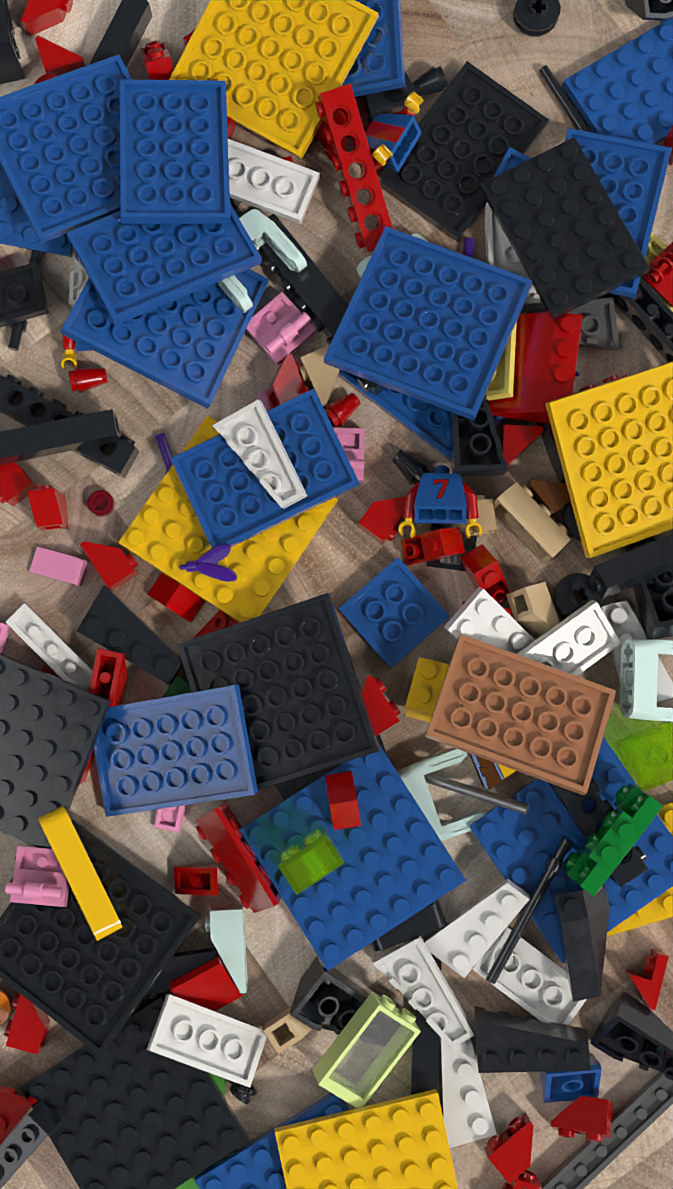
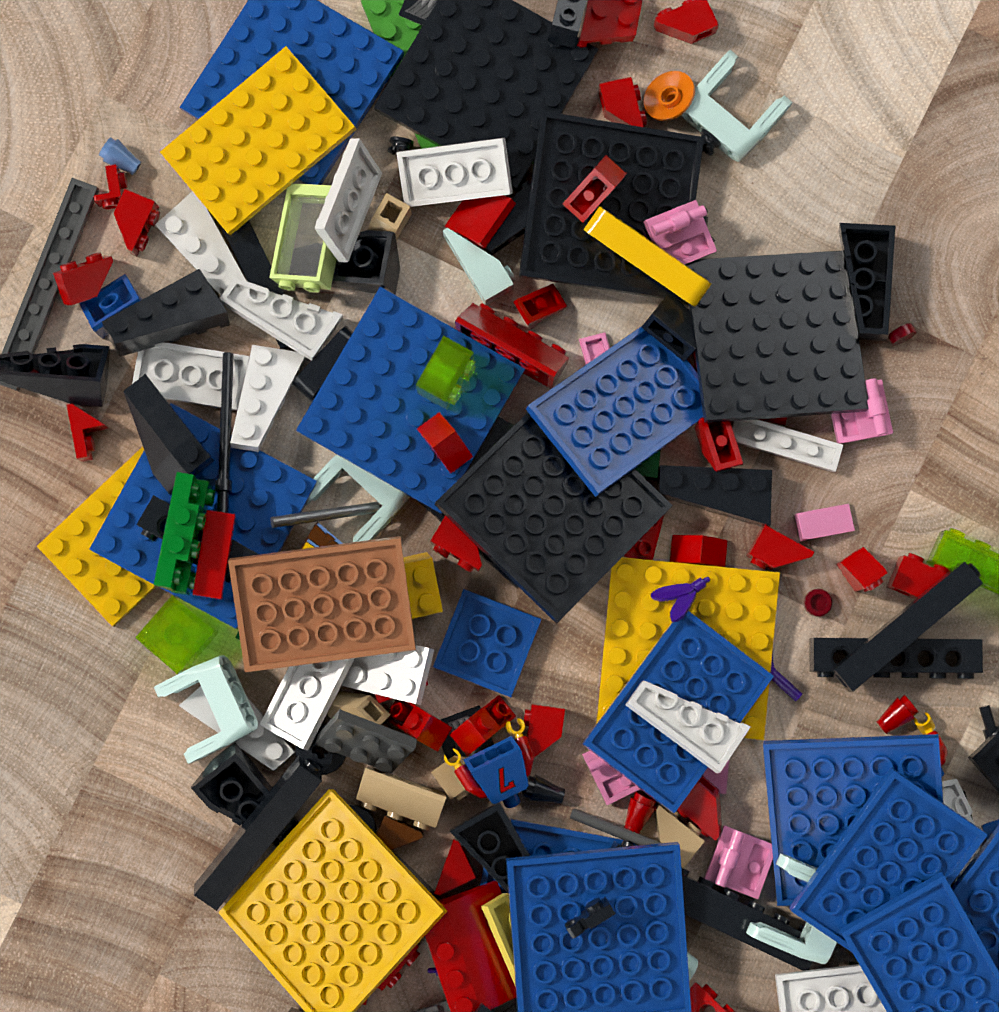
camera: 155 degrees right, 0 degrees up
none -> red tile [193,510,236,599]
none -> white plate [314,138,382,262]
none -> dark grey plate [315,709,417,773]
none -> red slope [563,155,626,222]
none -> black plate [564,897,616,939]
none -> dark grey piece [570,808,661,846]
none -> black slope [641,293,697,362]

